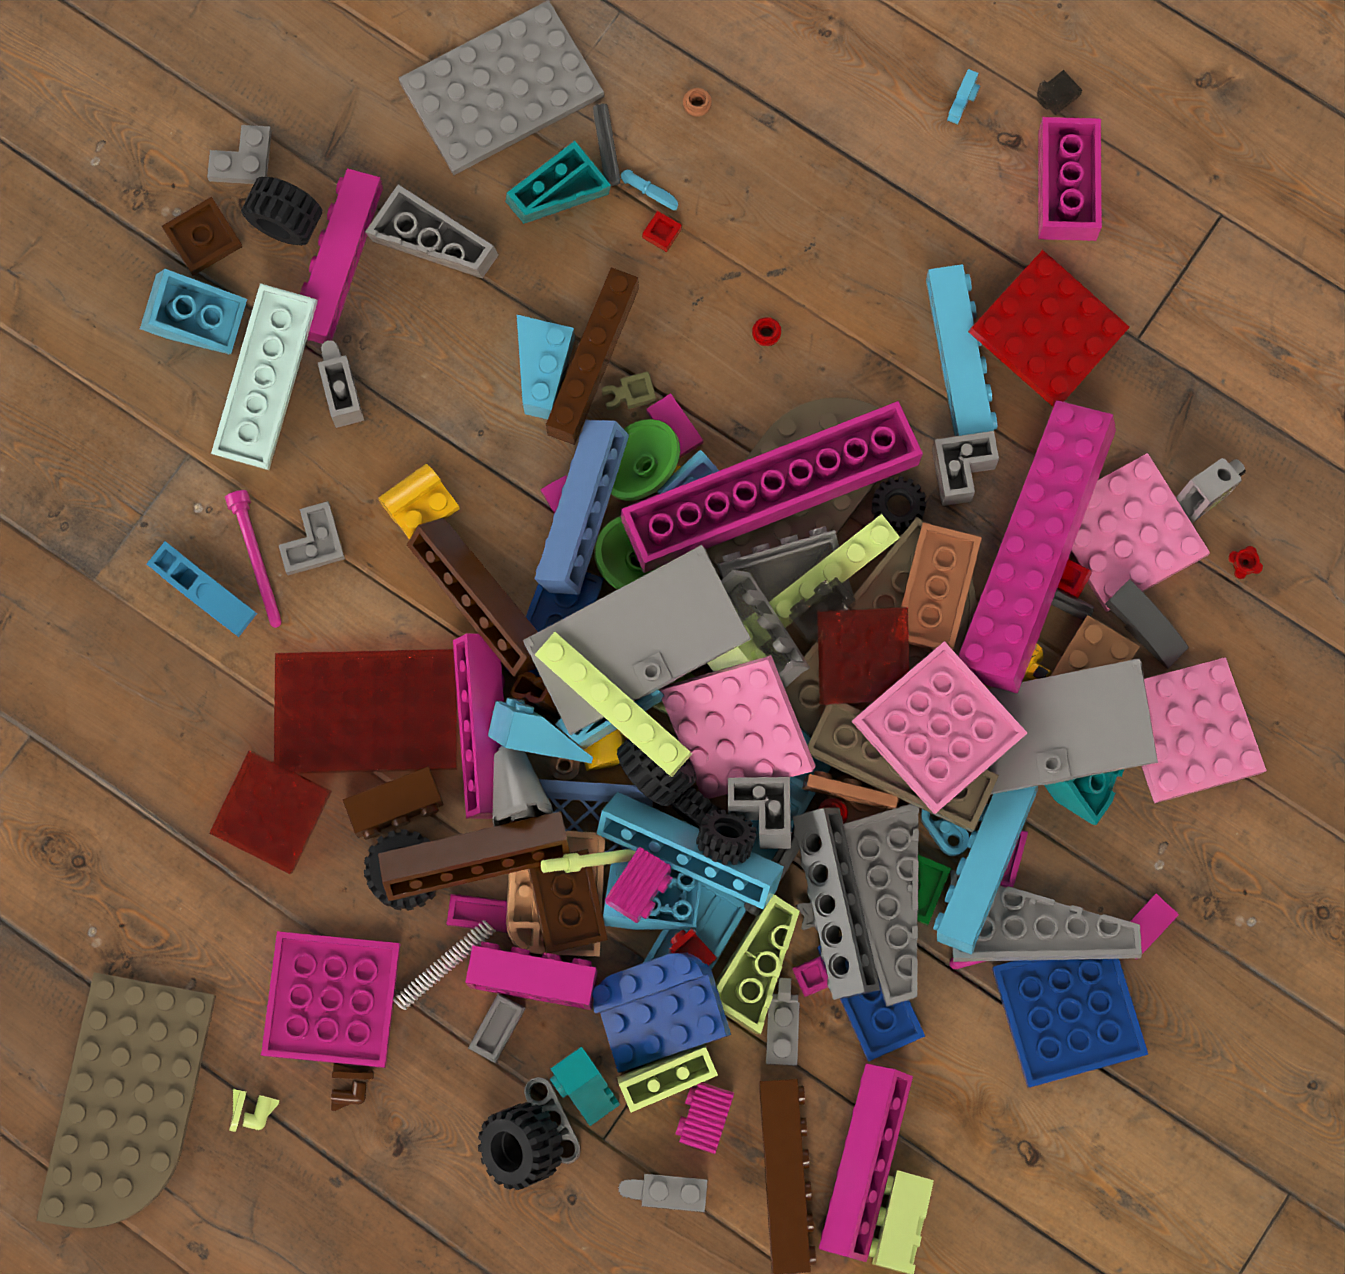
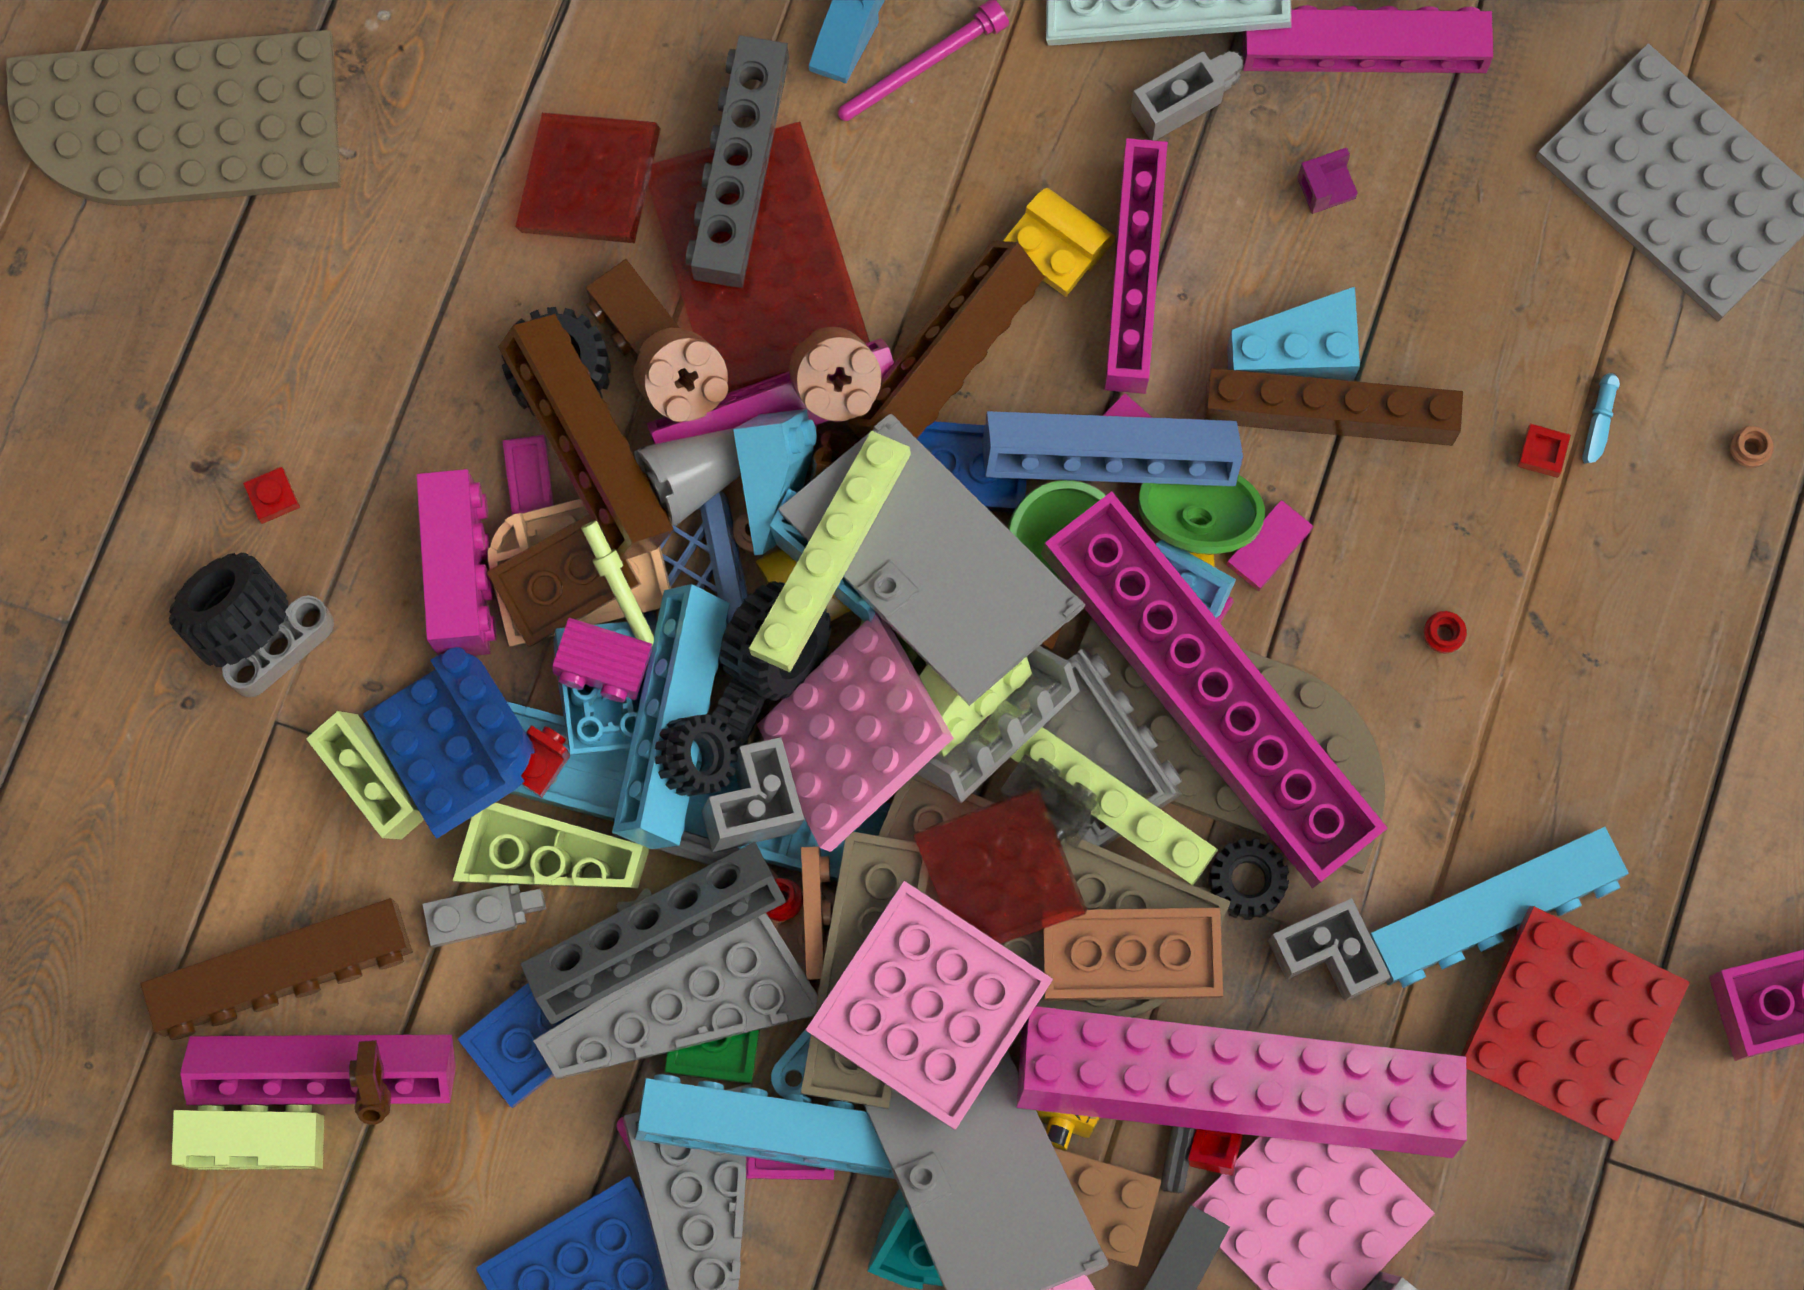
camera: 75 degrees right, 0 degrees up
yellowish green piece [229,1089,279,1132] -> none
dark pink plate [261,931,401,1068] -> none
light grey plate [278,501,345,575] -> none
reddish brown piece [331,1063,374,1111] -> none
light grey wedge [365,184,499,279] -> none
white piece [393,920,496,1010] -> none
light grey tile [468,993,526,1064] -> none
teal wedge [505,141,611,224] -> none
teal wedge [550,1047,620,1126] -> none
dark grey axle [593,103,620,186] -> none
olive plate [602,371,656,410] -> none
light grey hinge [618,1174,708,1212] -> none
dark pink brick [675,1082,734,1154] -> none
dark pink tile [792,956,828,998] -> none
none -> red plate [243,467,301,524]
none -> reddish brown plate [349,1040,392,1125]
none -> nougat brick [633,328,728,422]
none -> dark grey brick [686,35,789,288]
none -> nougat brick [789,327,881,421]
none -> dark pink brick [1104,138,1168,394]
none -> magenta panel [1297,148,1358,214]

